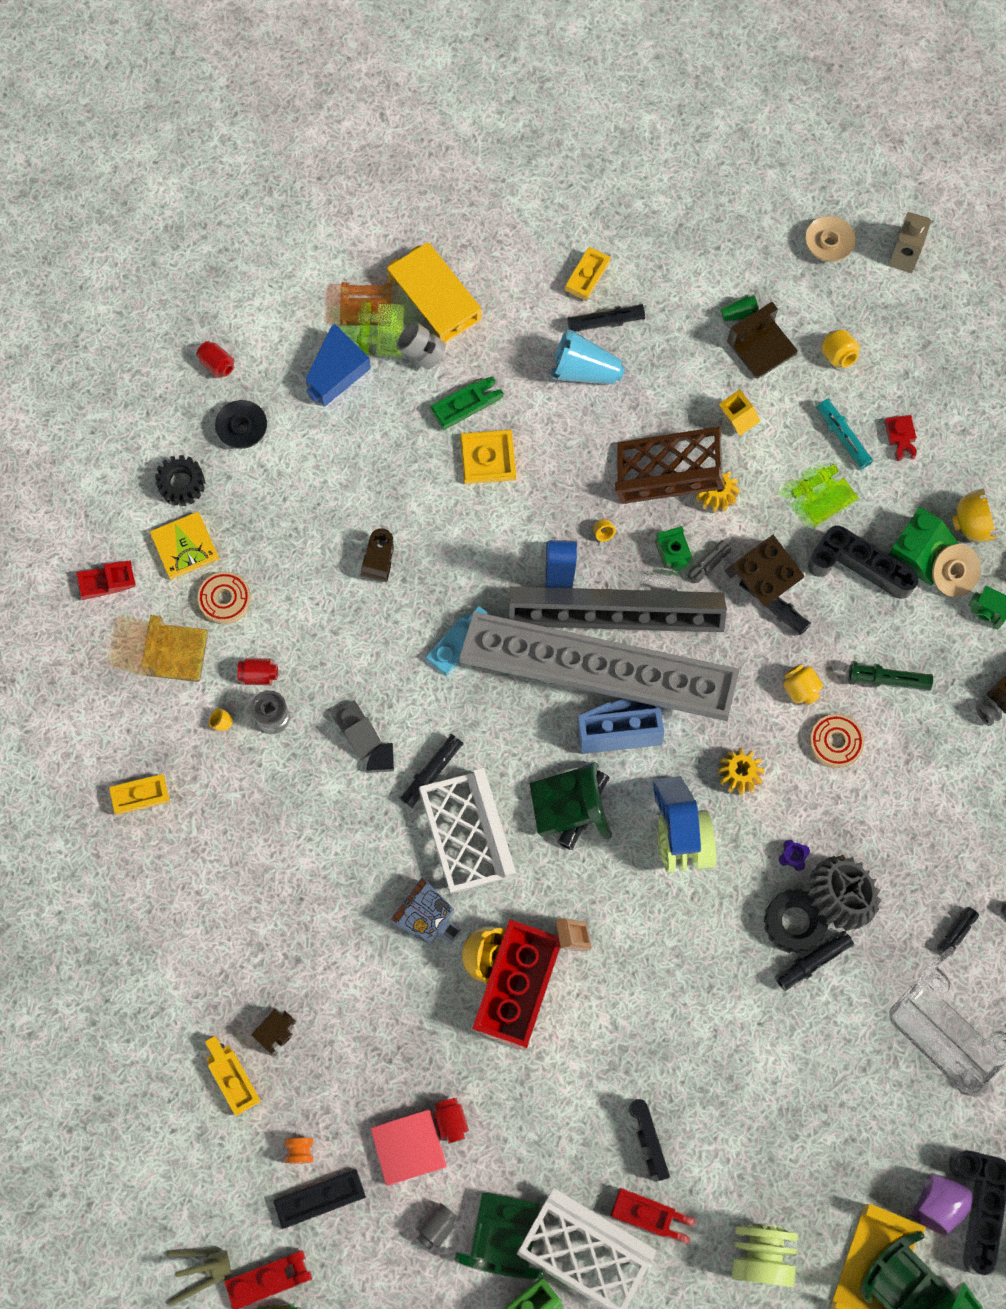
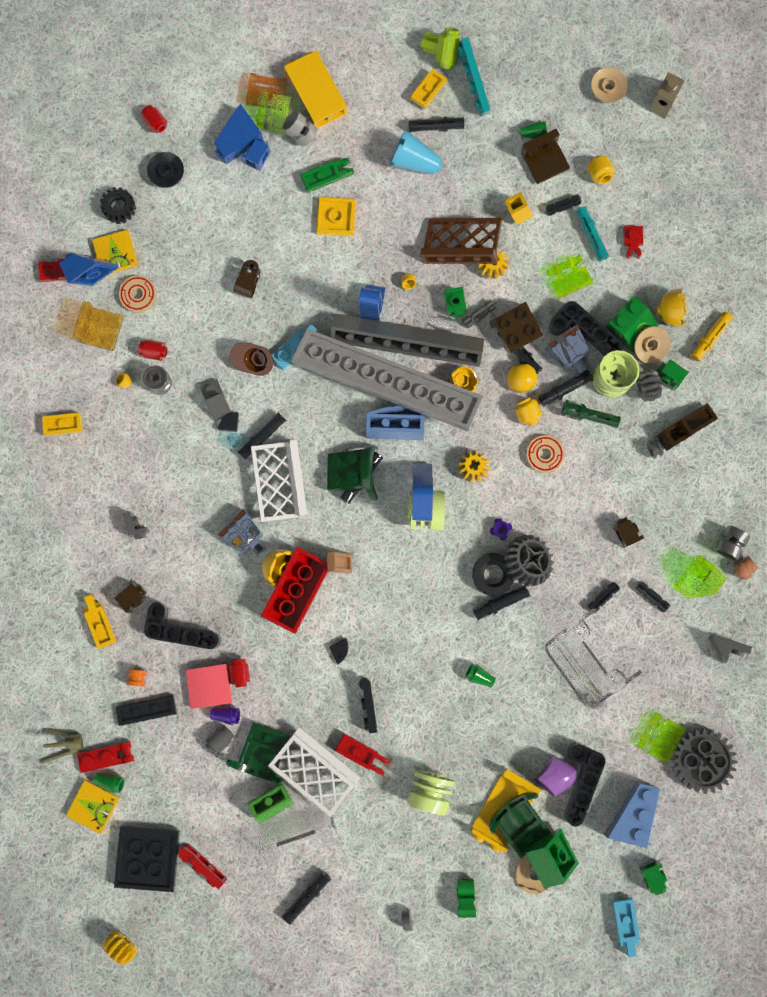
camera: 15 degrees right, 10 degrees up
none -> blue slope [59,253,119,286]
none -> dark grey bracket [123,512,150,540]
none -> black beam [144,602,221,649]
none -> dark purple cone [210,706,240,726]
none -> clear light blue hinge [227,433,243,449]
none -> reddish brown piece [230,342,273,376]
none -> blue brick [242,139,270,171]
none -> black tile [329,639,349,664]
none -> lime piece [421,27,461,69]
none -> yellow hair [449,366,478,392]
none -> teal wing [458,37,491,116]
none -> green cone [465,664,496,688]
none -> yellow hair [506,364,537,393]
none -> black pin [538,370,593,407]
none -> black axle [545,194,582,216]
none -> sand blue torso [545,325,590,374]
none -> yellowish green wheel [593,350,639,398]
none -> dark brown brick [614,517,644,548]
none -> dark grey gear [636,369,662,402]

